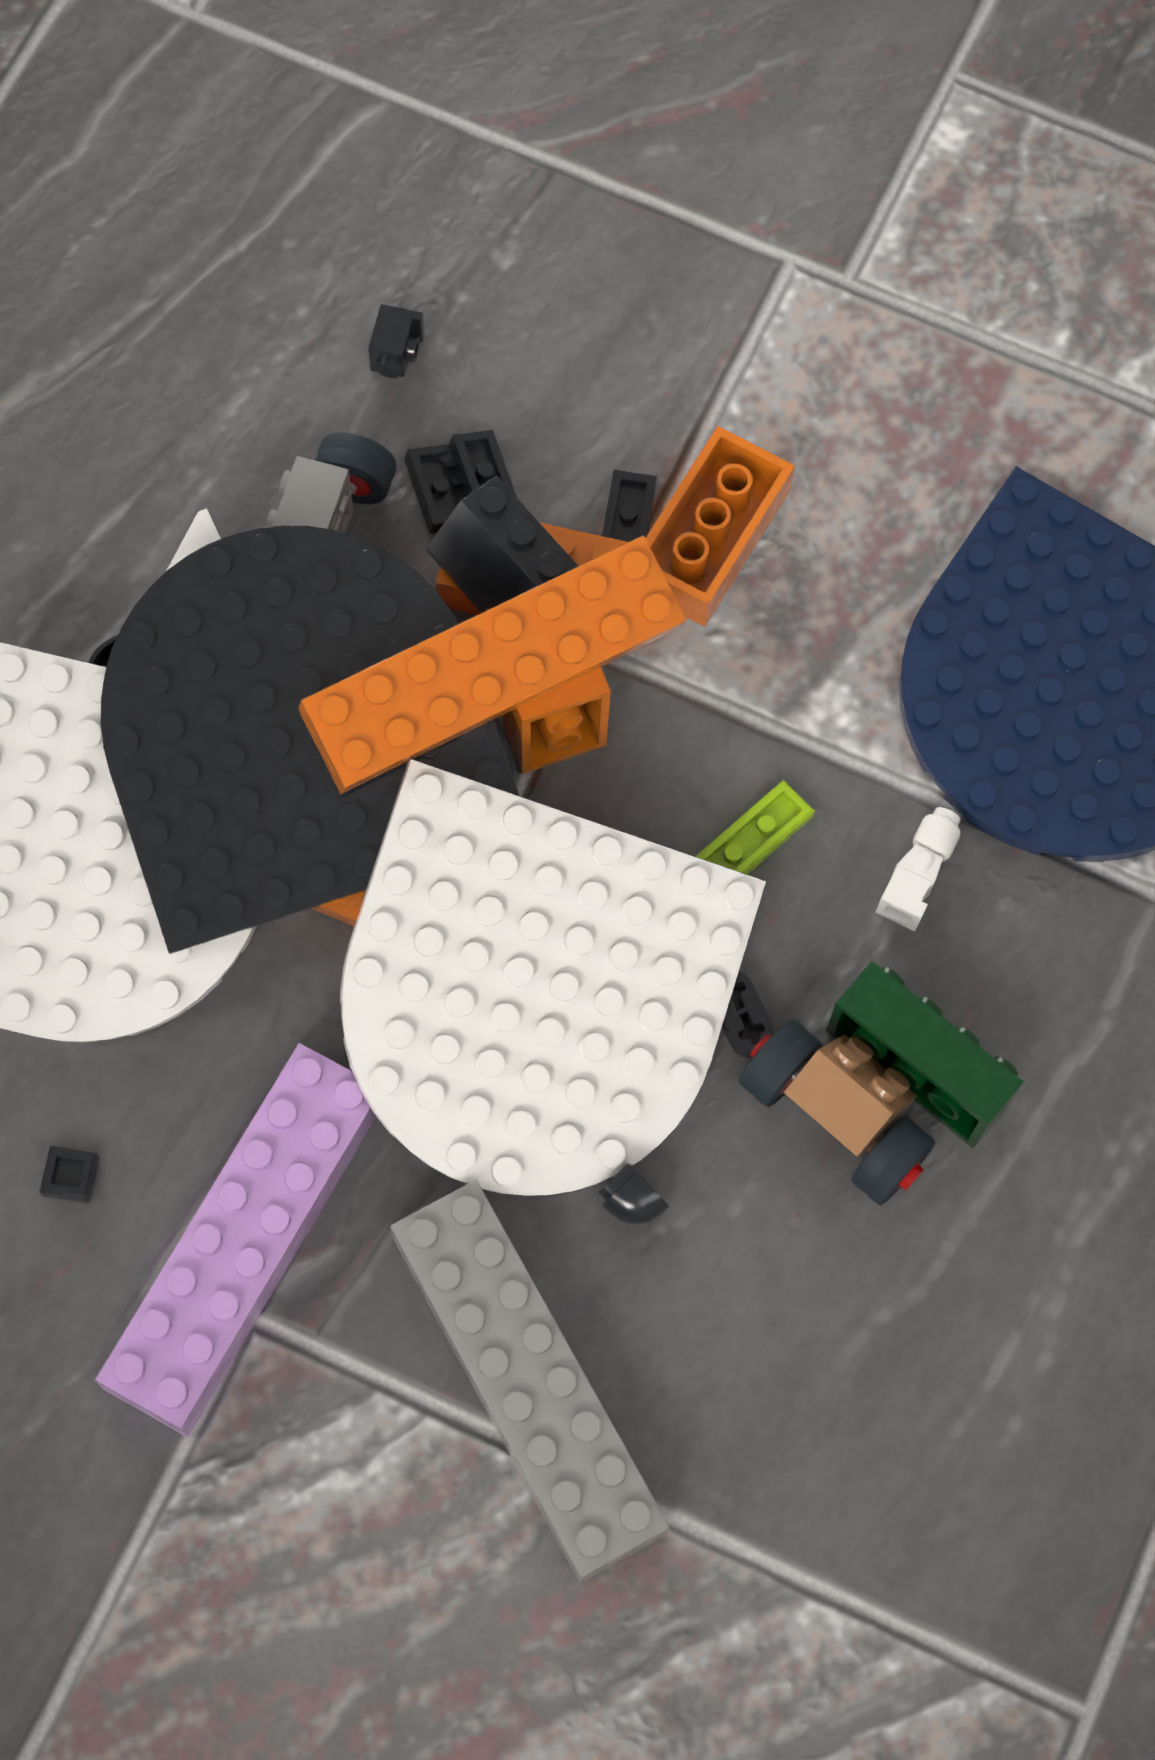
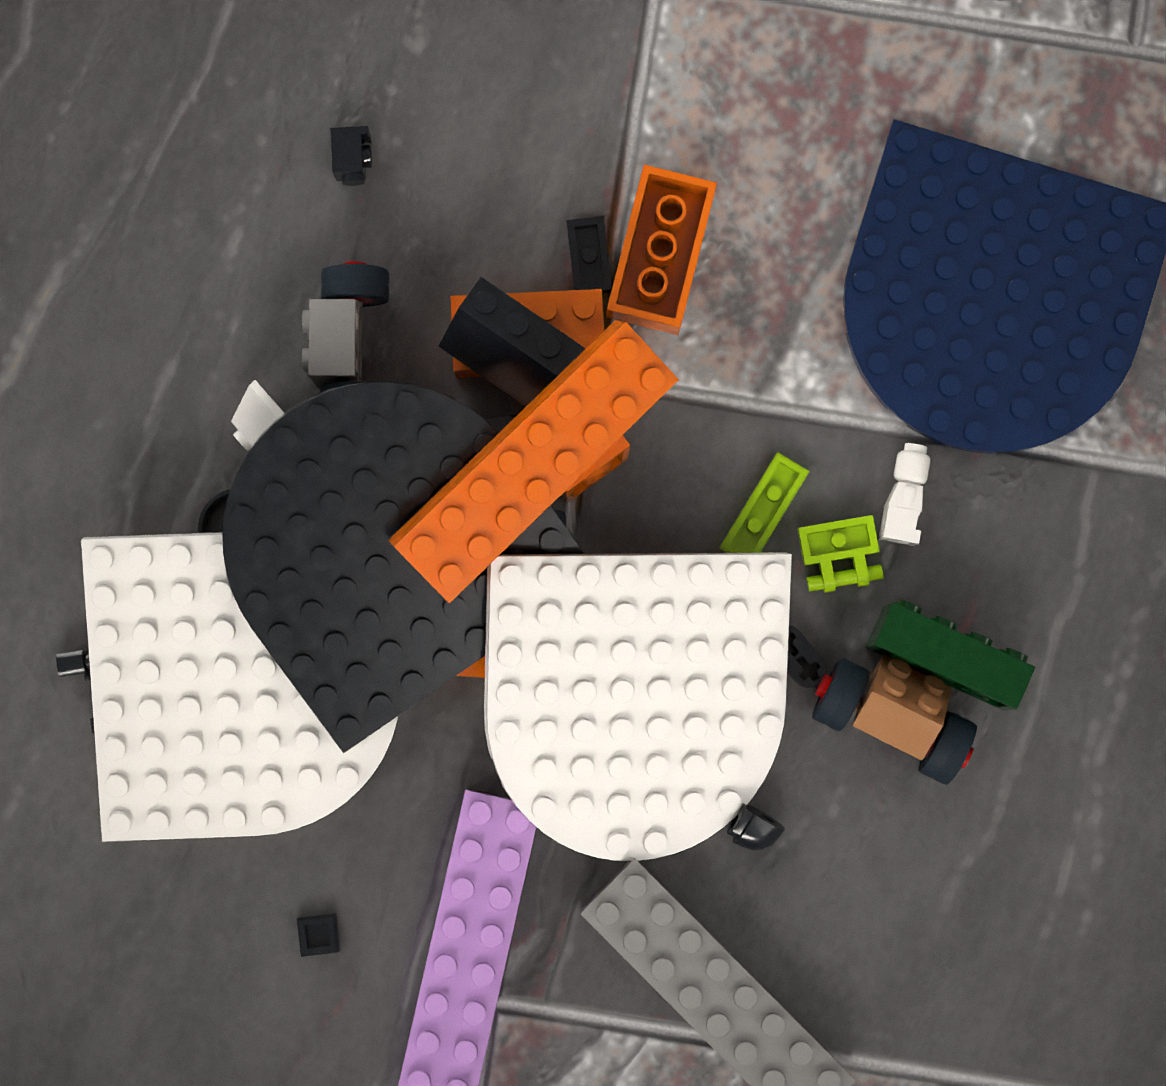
camera: 15 degrees left, 15 degrees up
black slope [404,430,517,533] -> none
none -> lime plate [797,515,883,593]

